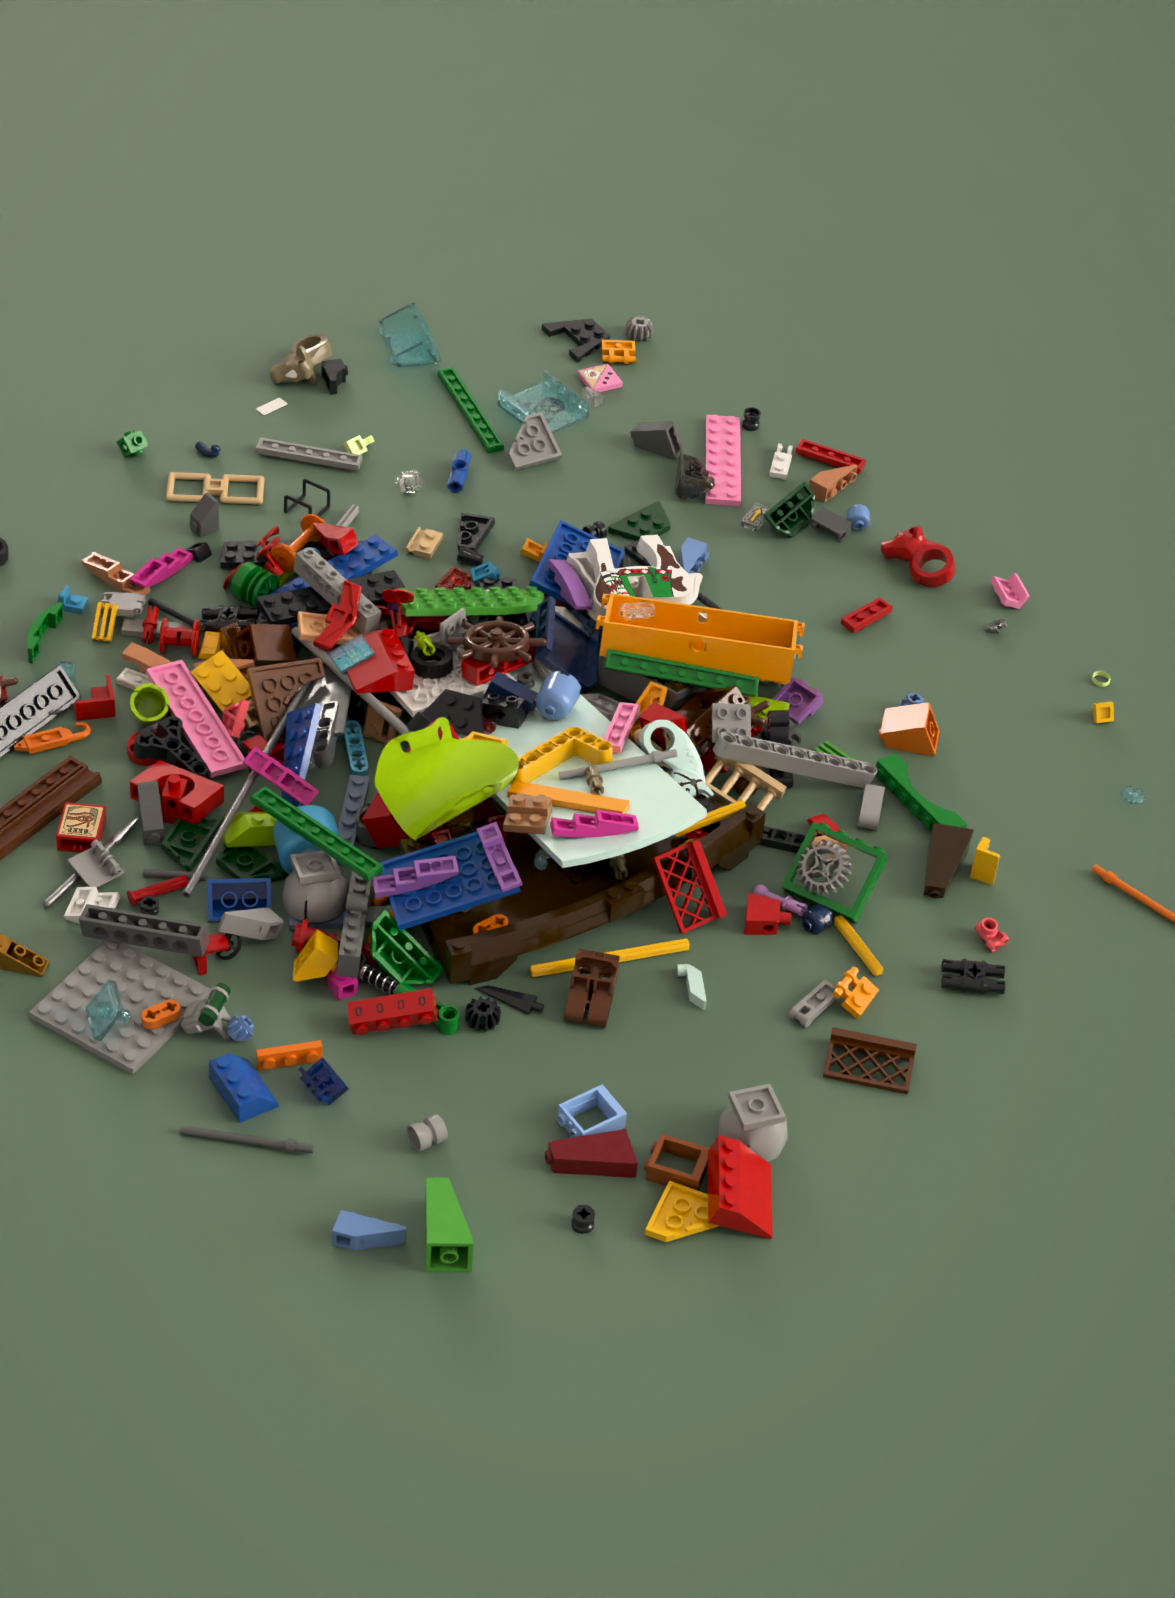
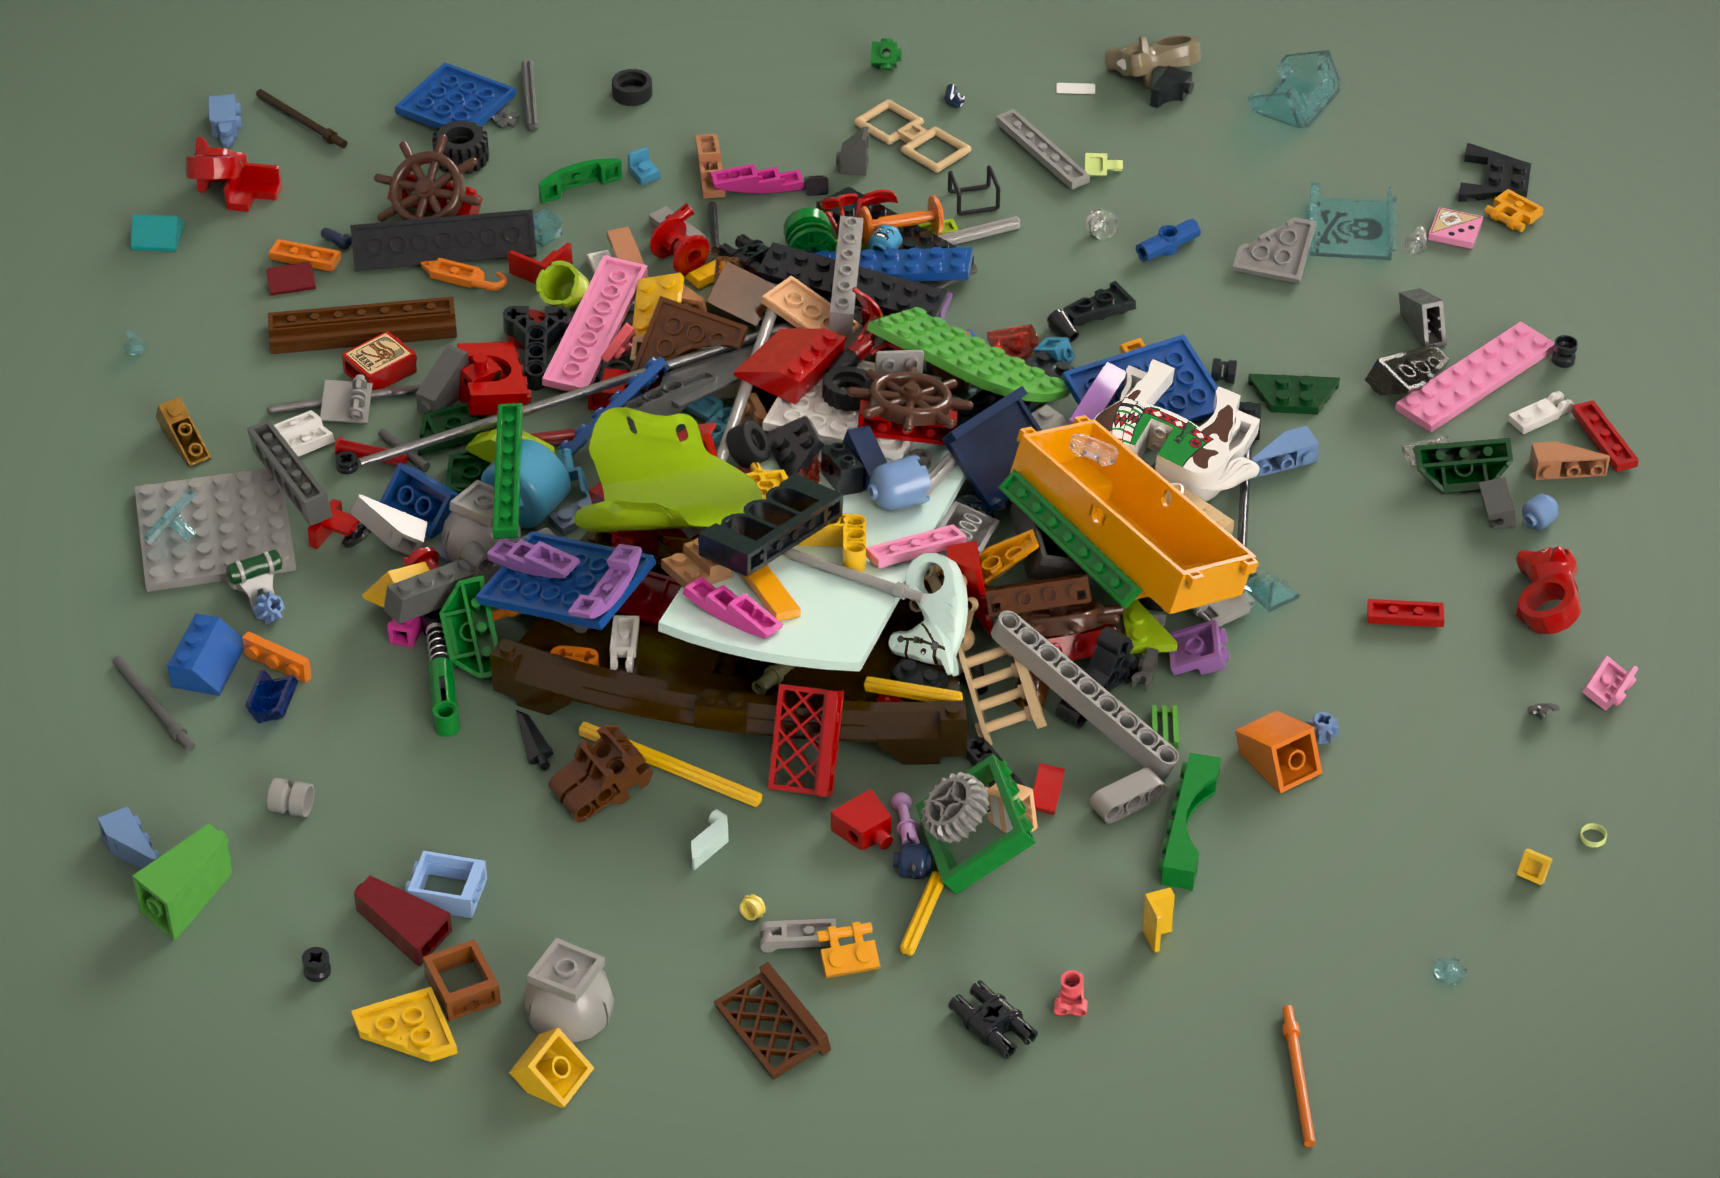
camera: 50 degrees right, 0 degrees up
yellow tile [92,602,118,642] -> none
light grey plate [100,592,146,618] -> none
orange beam [141,1000,181,1029] -> none
dark pink slope [243,746,320,806] -> none
red slope [312,522,358,555] -> none
red plate [313,580,362,651] -> none
clear light blue piece [328,634,376,674] -> none
red brick [347,988,438,1035] -> none
tan plate [406,527,443,560] -> none
lime axle [414,631,435,656] -> none
green tile [438,367,504,453] -> none
black gear [465,996,501,1032] -> none
dark tan pin [585,765,604,795] -> none
light grey gear [625,316,653,341] -> none
red slope [708,1135,773,1239] -> none
light grey hinge [712,703,751,743] -> none
dark brown slope [923,823,974,898] -> none
none -> yellow slope [509,1028,594,1108]
none -> white hinge [610,615,640,673]
none -> black fence [698,473,843,577]
none -> light yellow plate [740,894,766,921]

